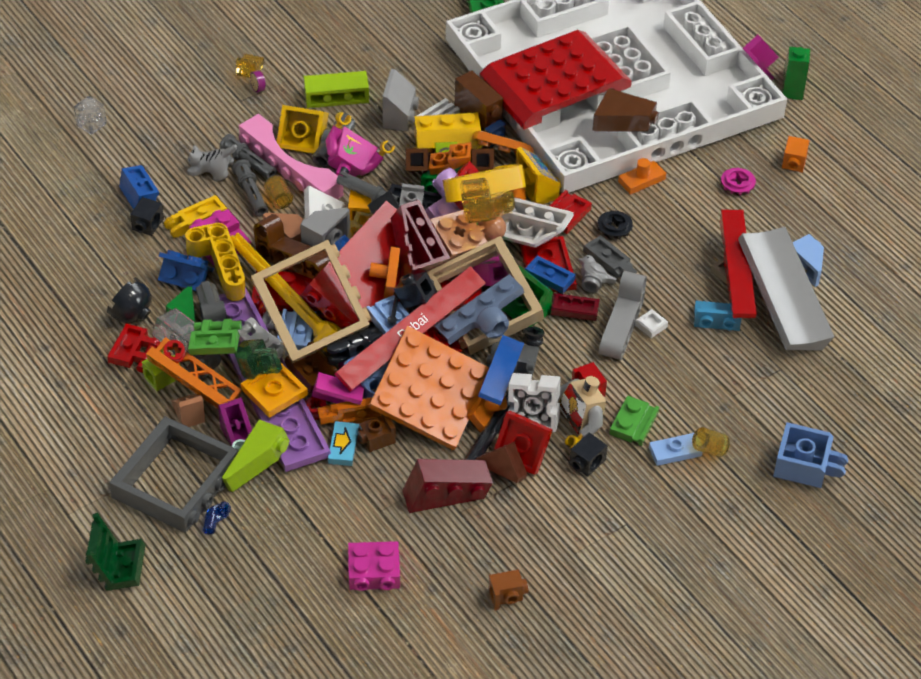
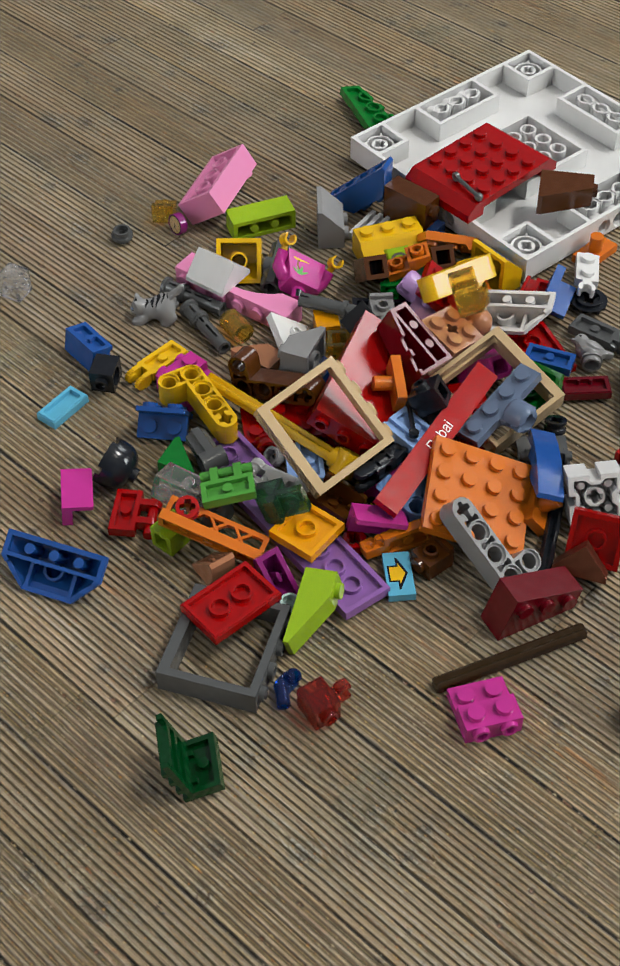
camera: 10 degrees left, 0 degrees up
none -> blue wedge [1,528,109,604]
none -> medium azure tile [36,385,89,430]
none -> dark pink panel [60,468,94,525]
none -> dark grey plate [111,224,133,244]
none -> bright pink brick [178,144,257,225]
none -> red tile [180,560,282,645]
none -> white slope [186,247,250,297]
none -> clear red brick [296,676,351,731]
none -> blue wedge [330,156,393,213]
none -> dark brown axle [432,623,588,693]
none -> light grey beam [439,497,541,590]
none -> dark grey hinge [452,172,483,201]
none -> panel [545,264,576,319]
none -> white plate [574,252,600,298]

